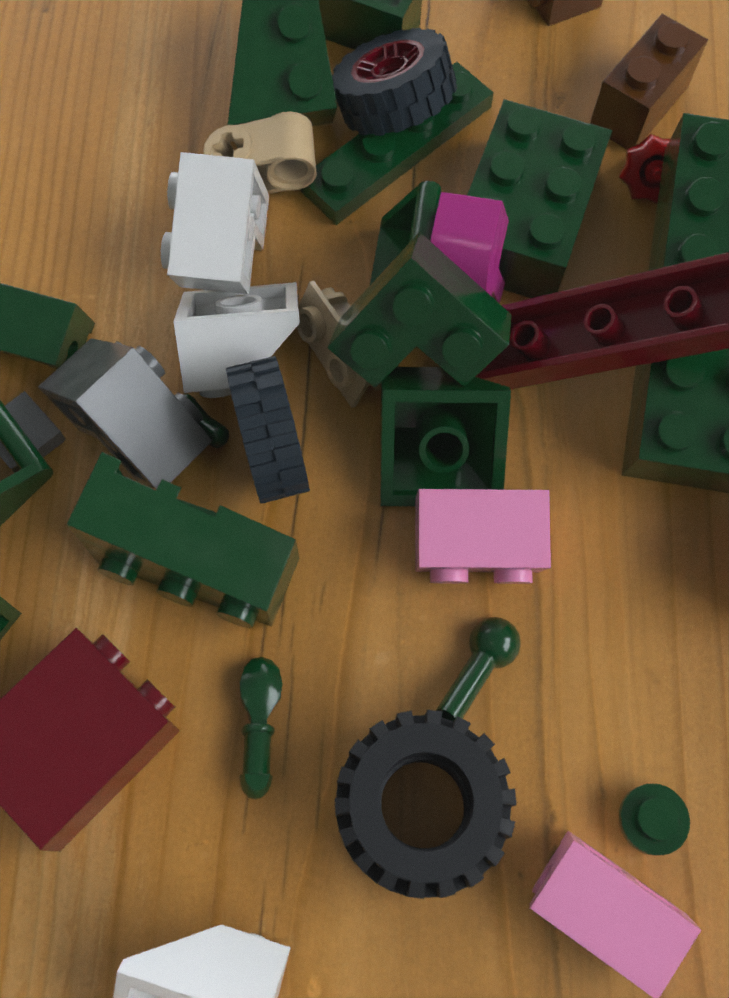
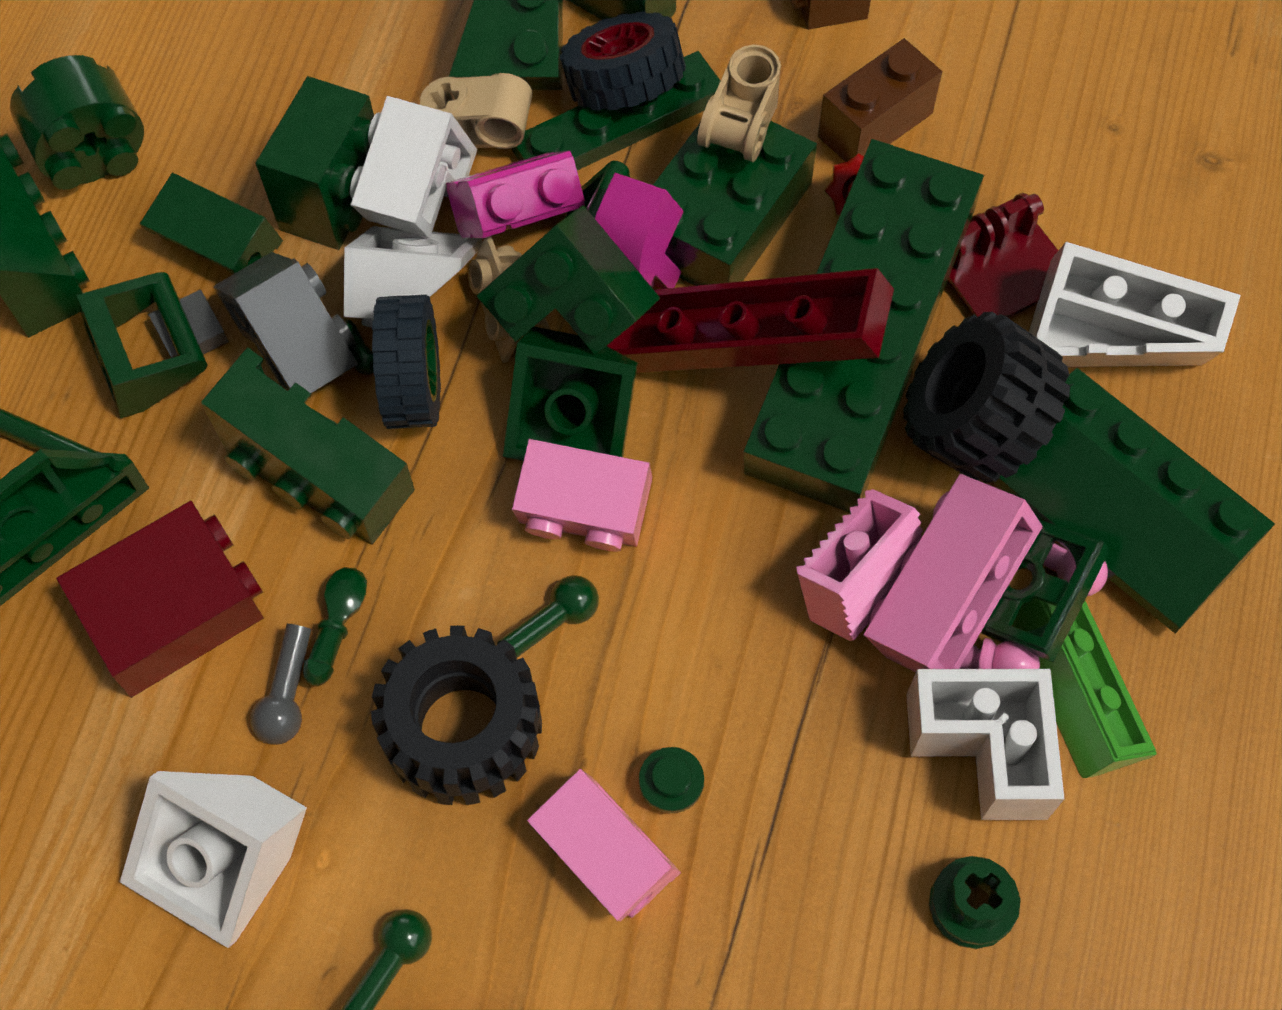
camera: 15 degrees right, 5 degrees down
none -> dark grey bar [250,623,312,745]
none -> dark green brick [255,76,374,250]
none -> dark pink brick [446,151,585,238]
none -> tan piece [697,45,781,162]

